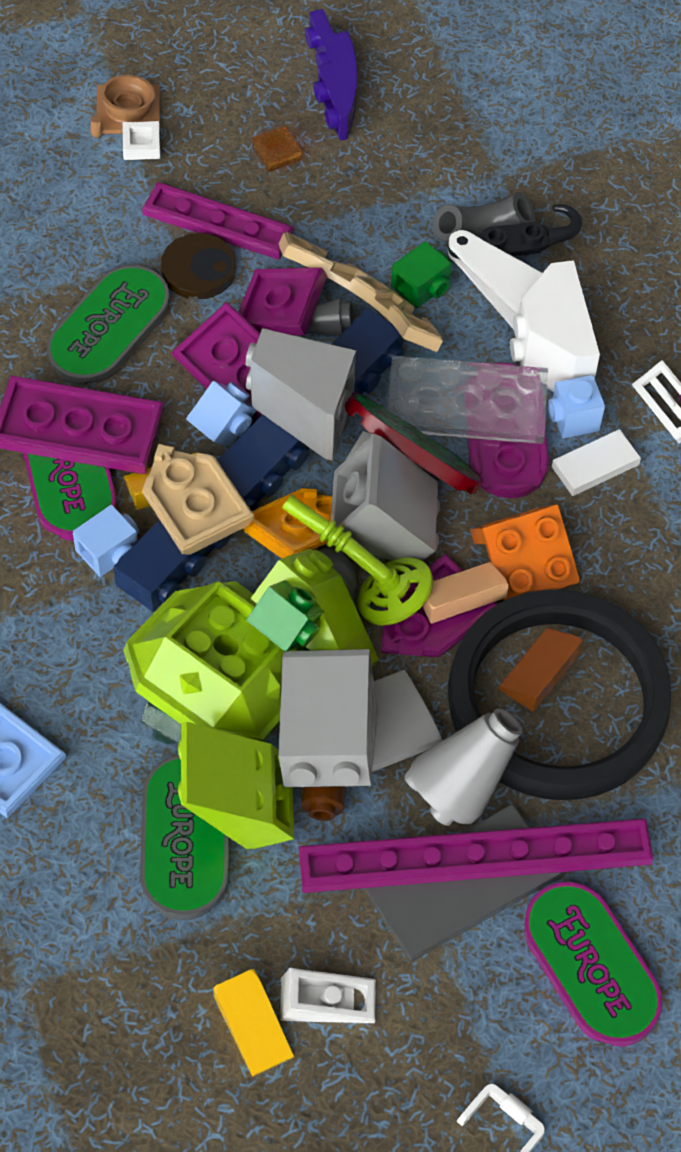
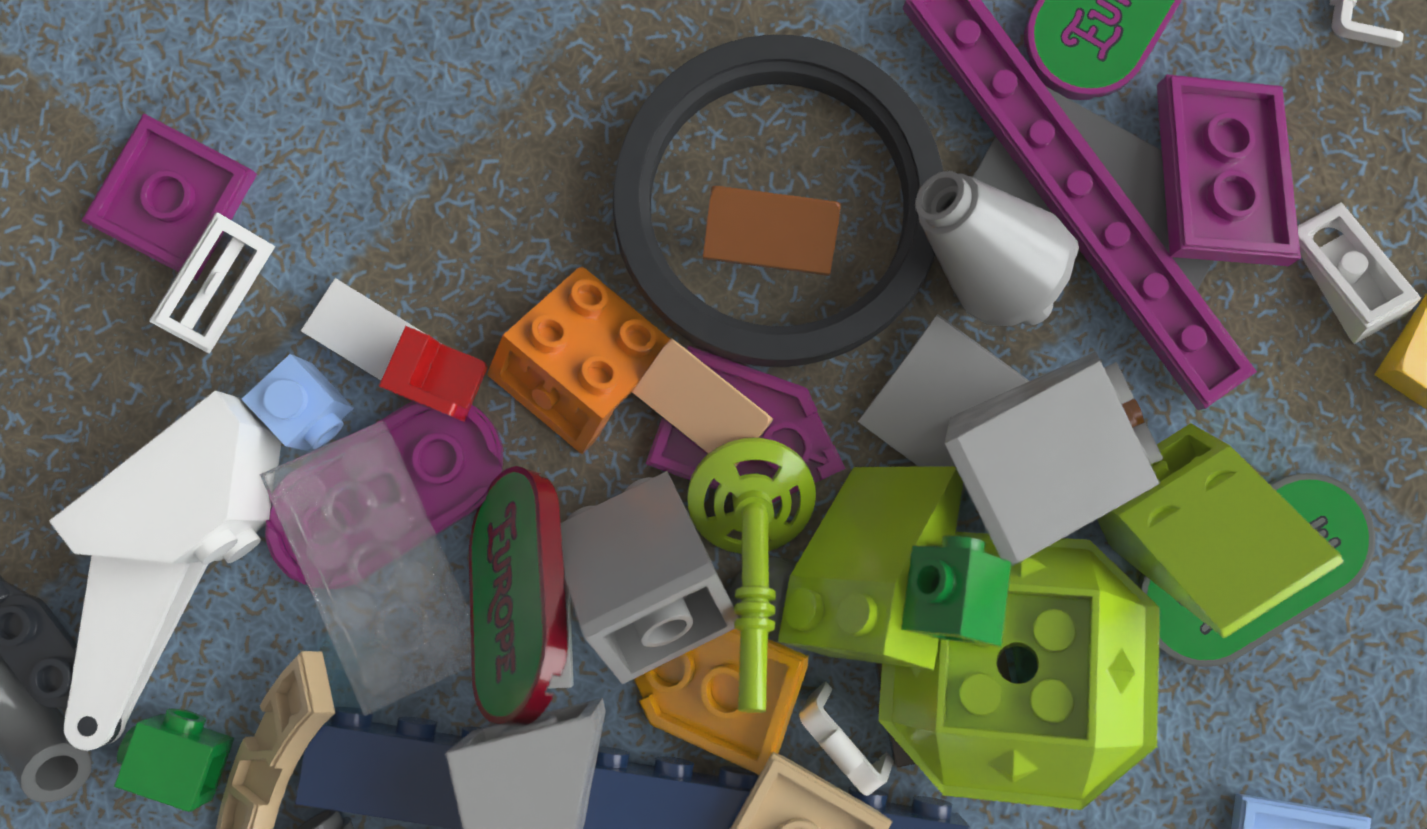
camera: 120 degrees left, 25 degrees up
none -> red panel [379,325,487,422]
none -> white piece [799,681,894,796]
none -> magenta tile [1156,74,1301,267]

